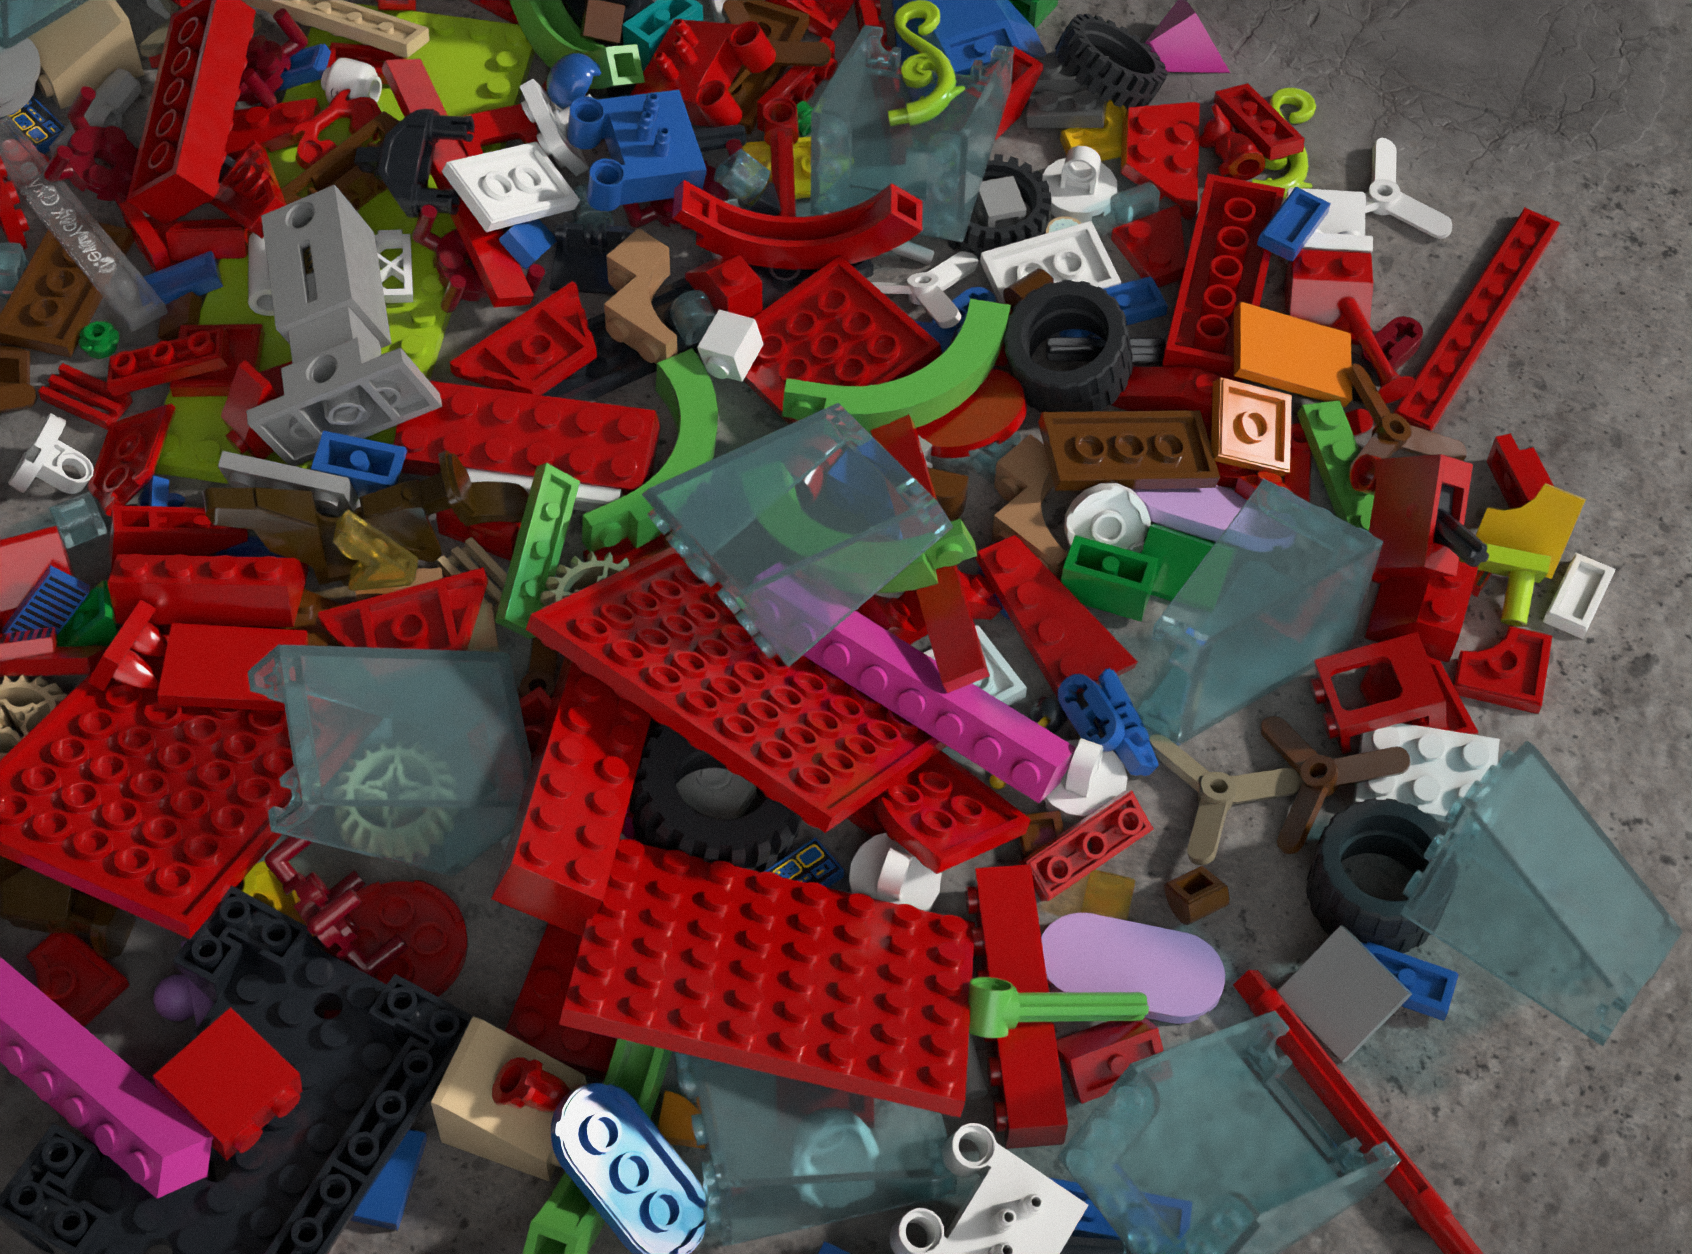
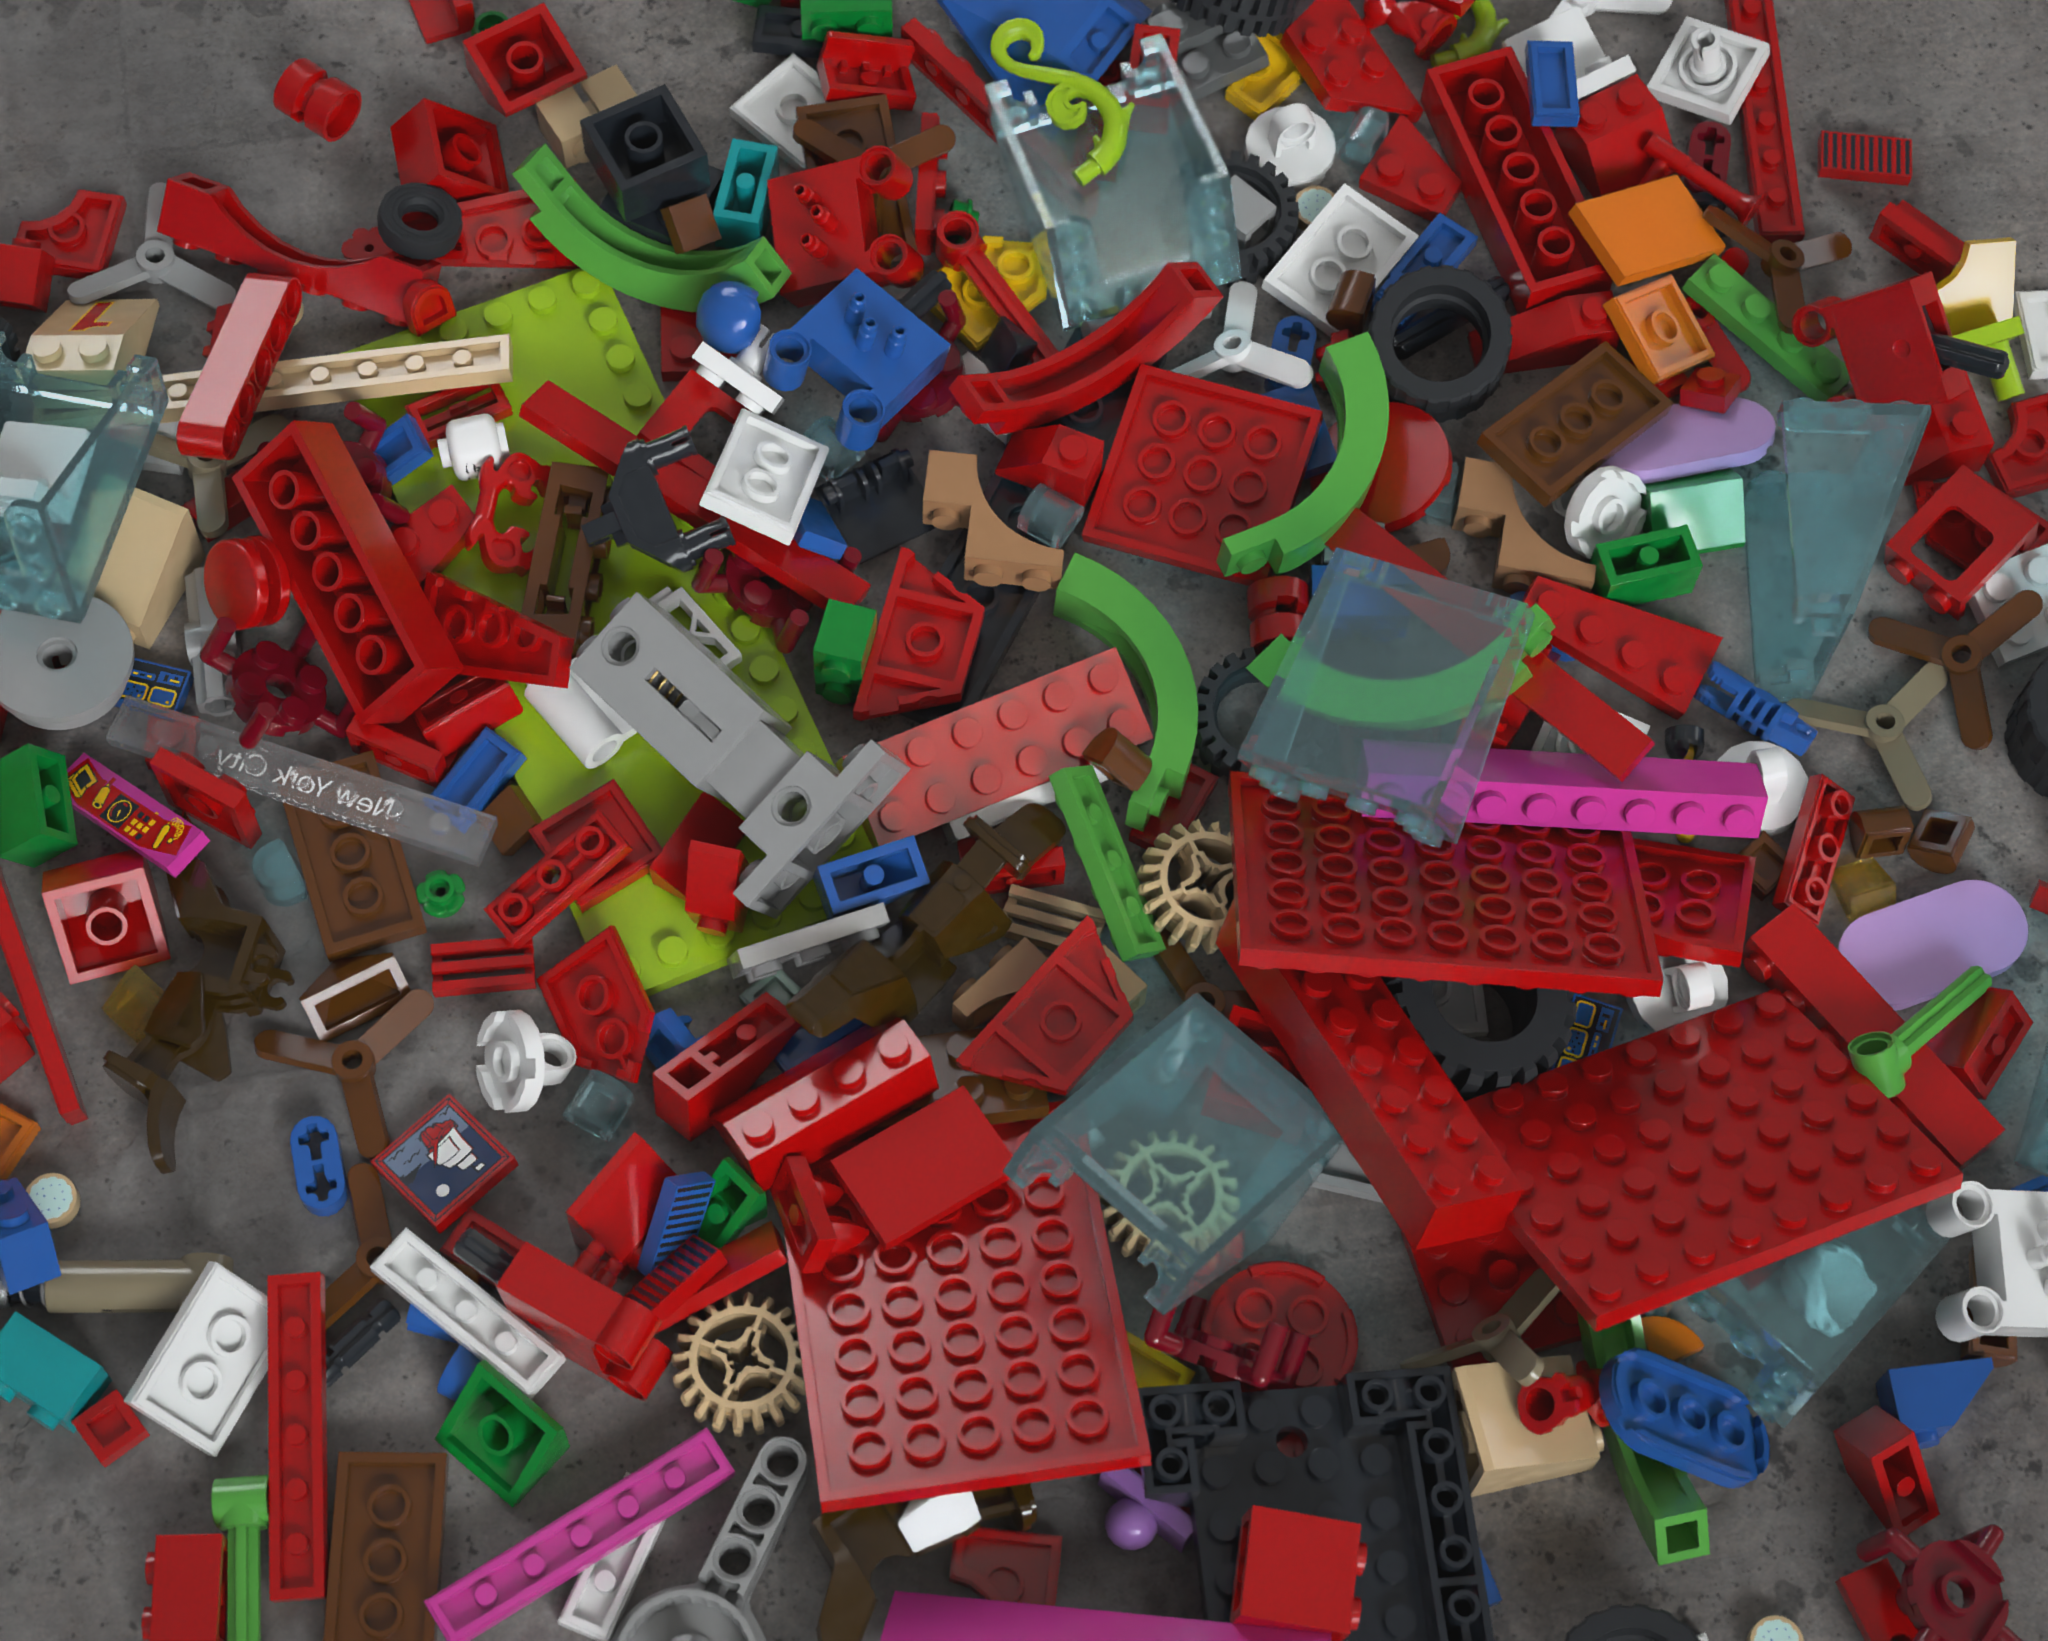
camera: 35 degrees left, 10 degrees up
clear yellow slope [333,509,418,591] -> none
white brick [697,310,764,382] -> none
clear light blue brick [714,149,771,204] -> none
blue beam [1058,674,1125,752] -> none
none -> red head [204,535,291,630]
none -> green brick [813,599,877,705]
none -> reddish brown brick [1082,727,1152,791]
none -> dark tan piece [1399,1268,1560,1386]
none -> white plate [1647,16,1770,125]
none -> red tile [1818,130,1912,186]
none -> reddish brown brick [1849,805,1914,859]

